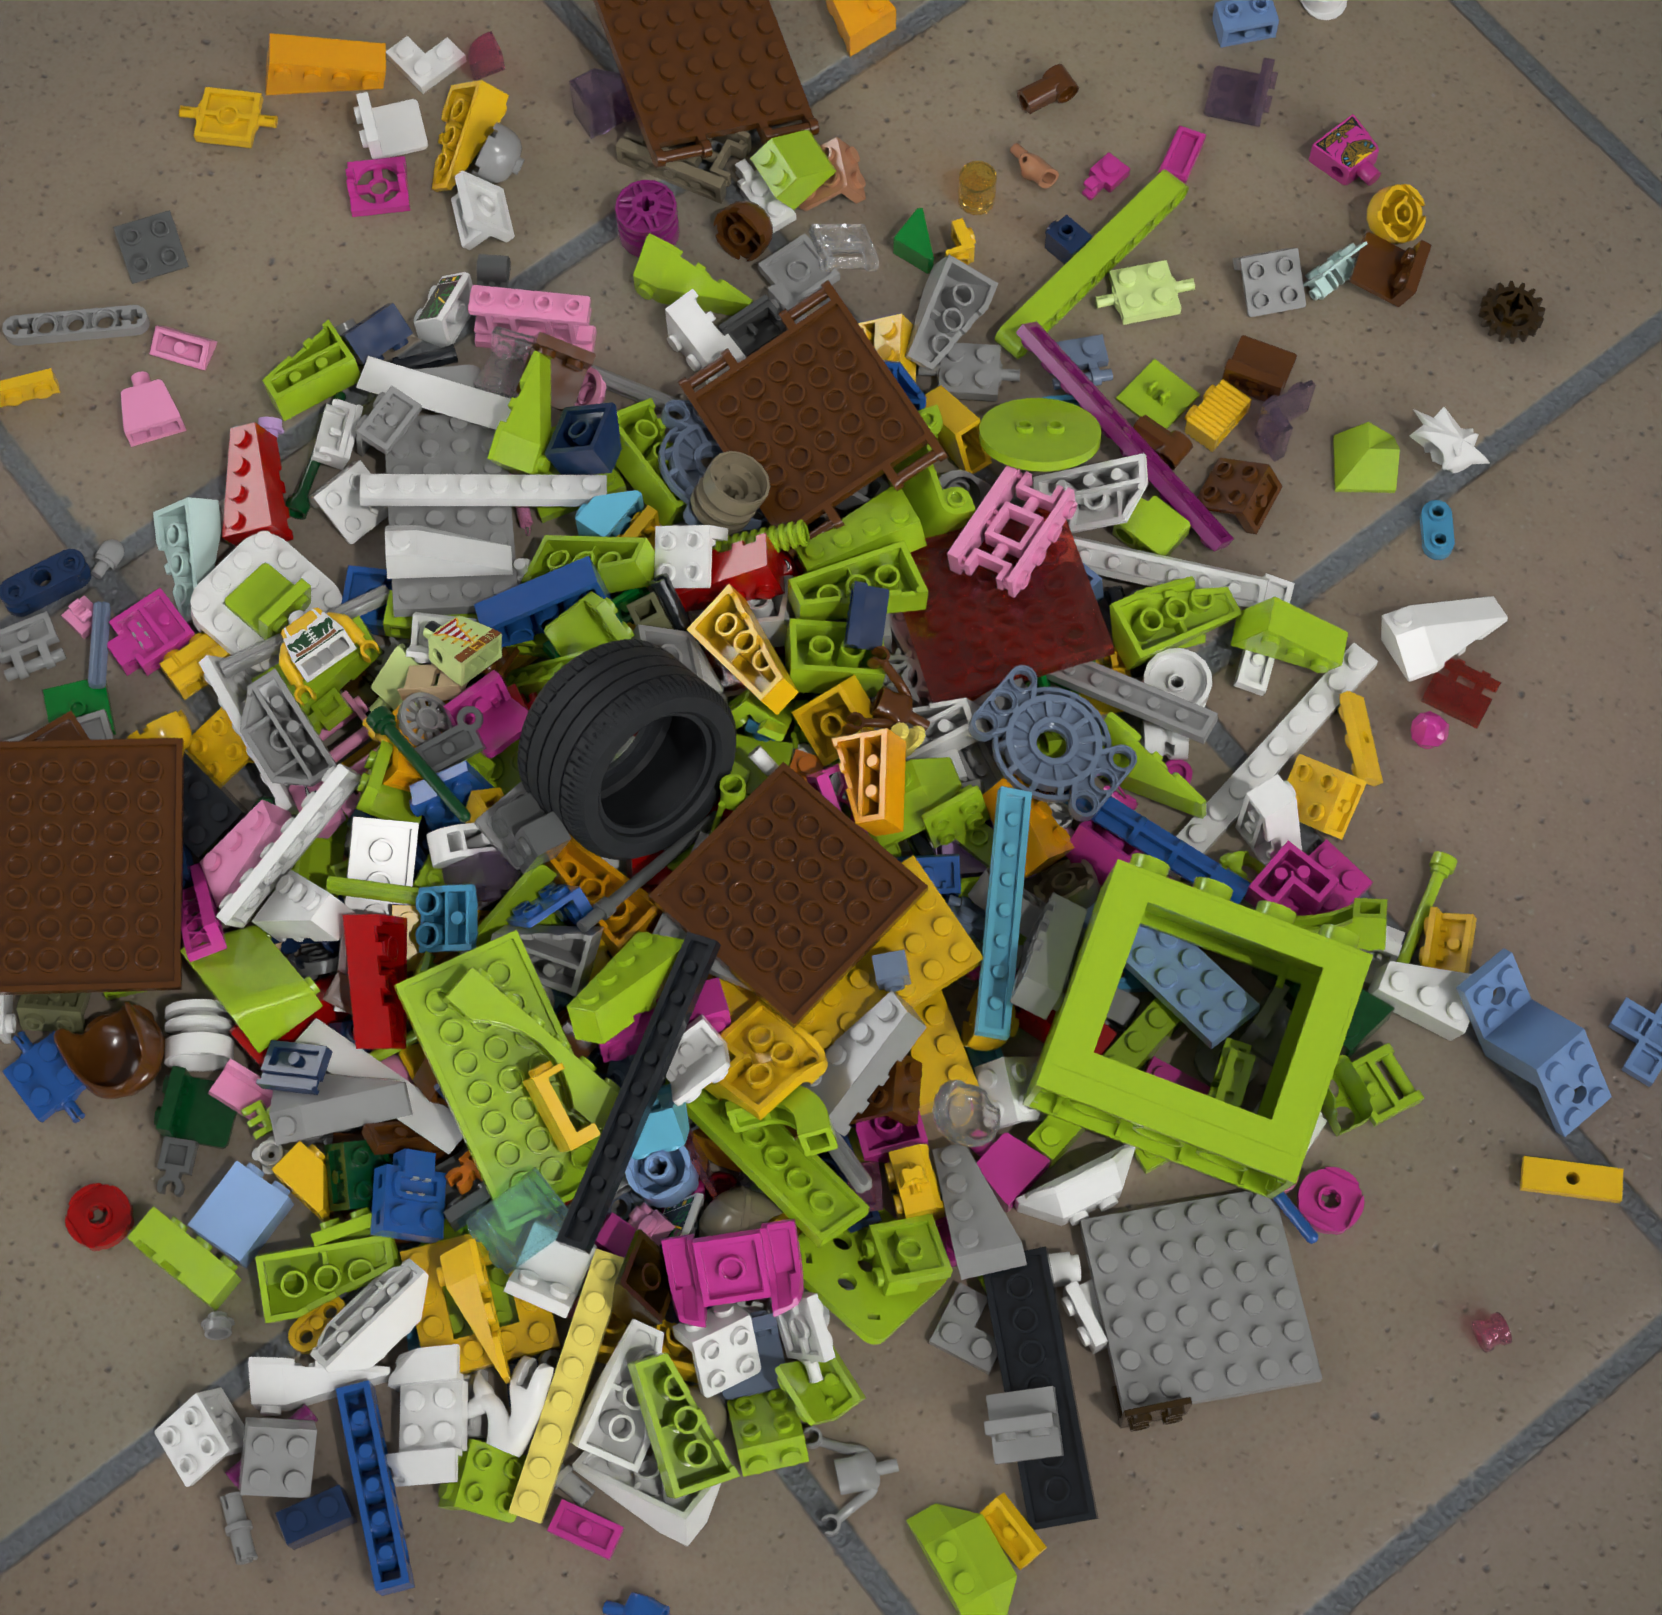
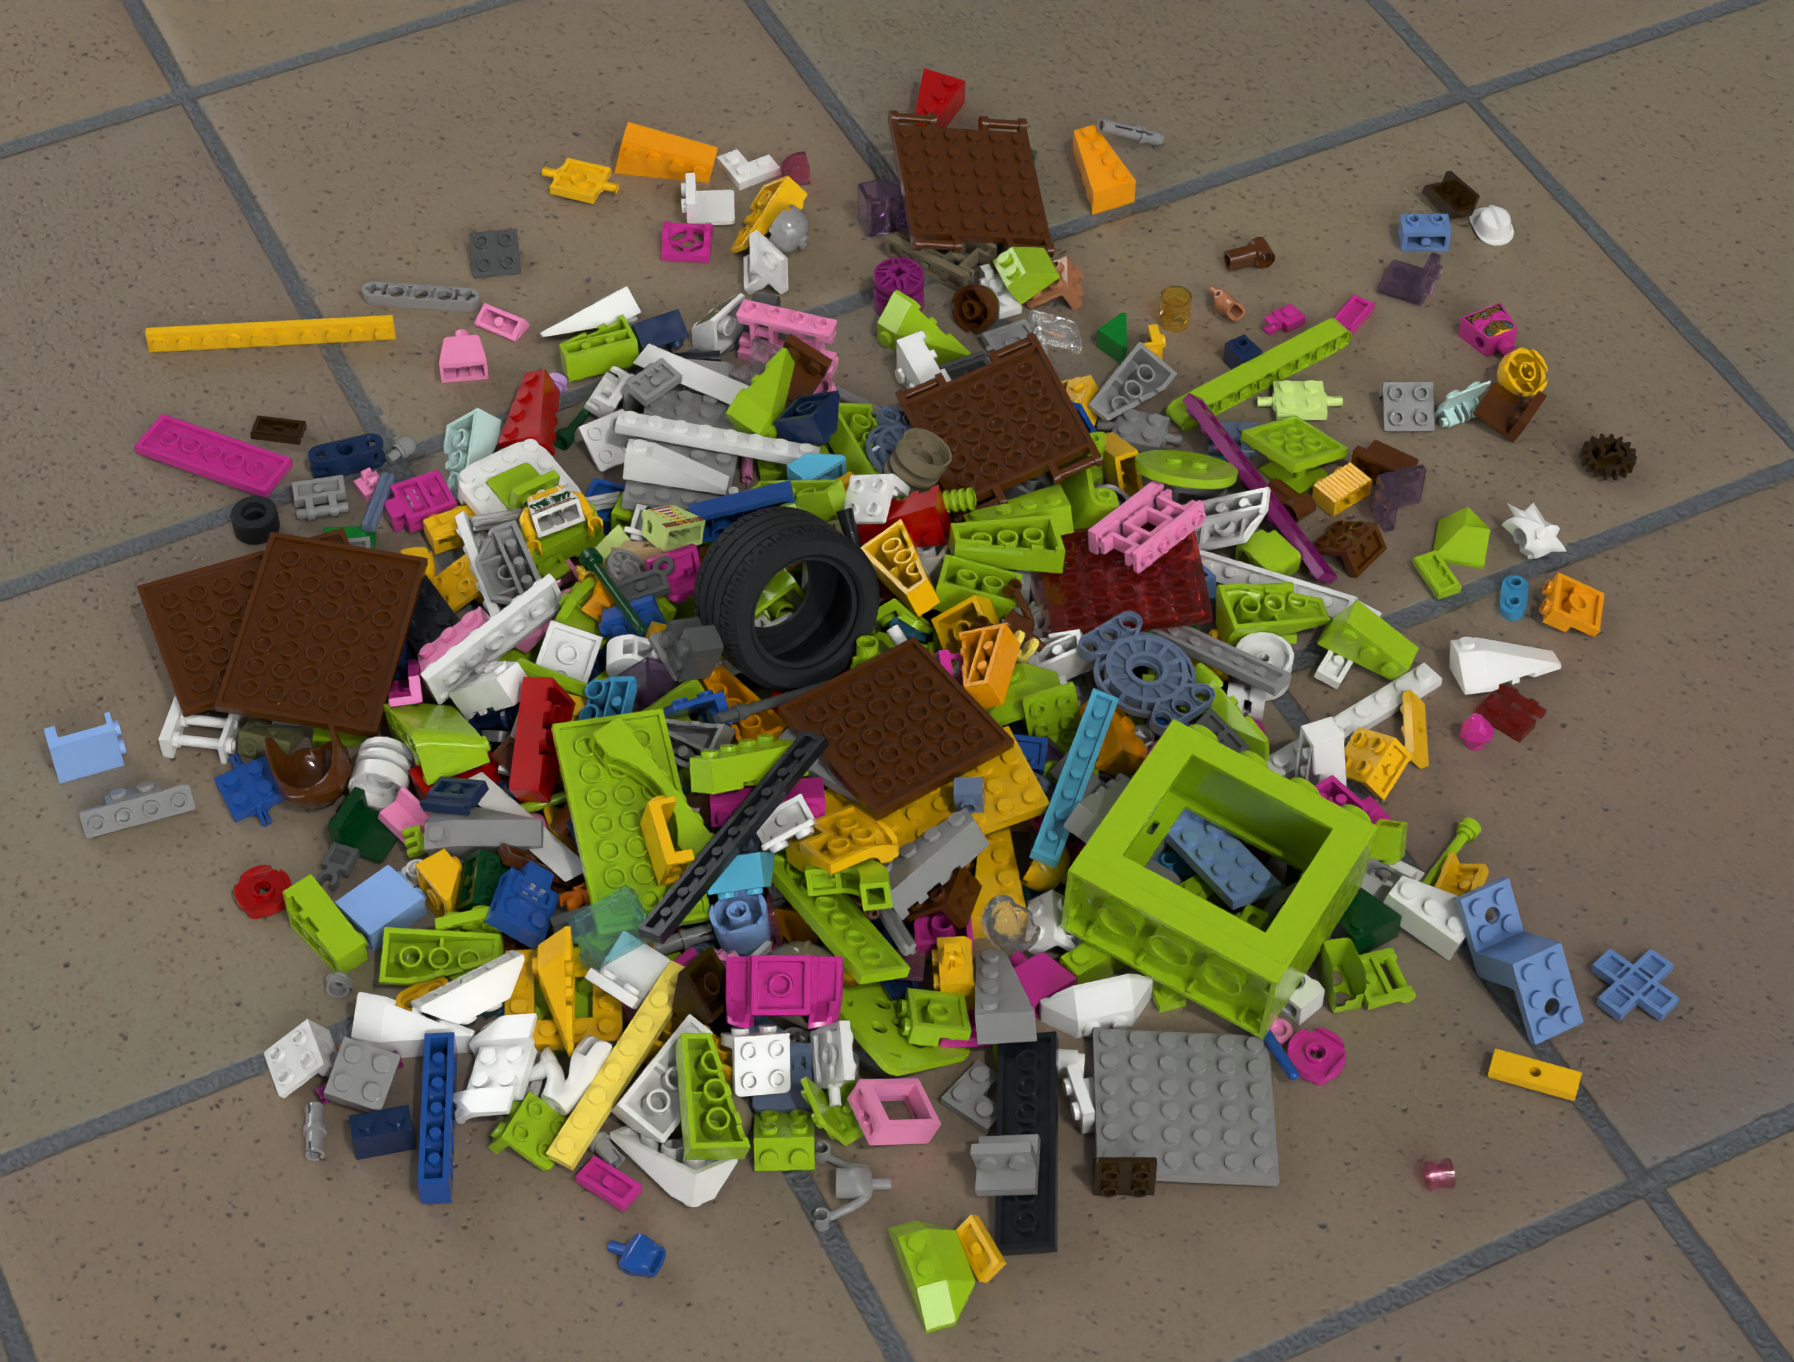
camera: 10 degrees right, 20 degrees down
dark blue panel [843,581,889,651] -> none
none -> white wedge [539,286,641,337]
none -> bright pink window [847,1078,941,1145]
none -> dark grey hinge [1194,708,1249,753]
none -> lime plate [1240,415,1349,473]
none -> lime plate [1412,550,1462,600]
none -> light orange plate [1539,572,1605,637]

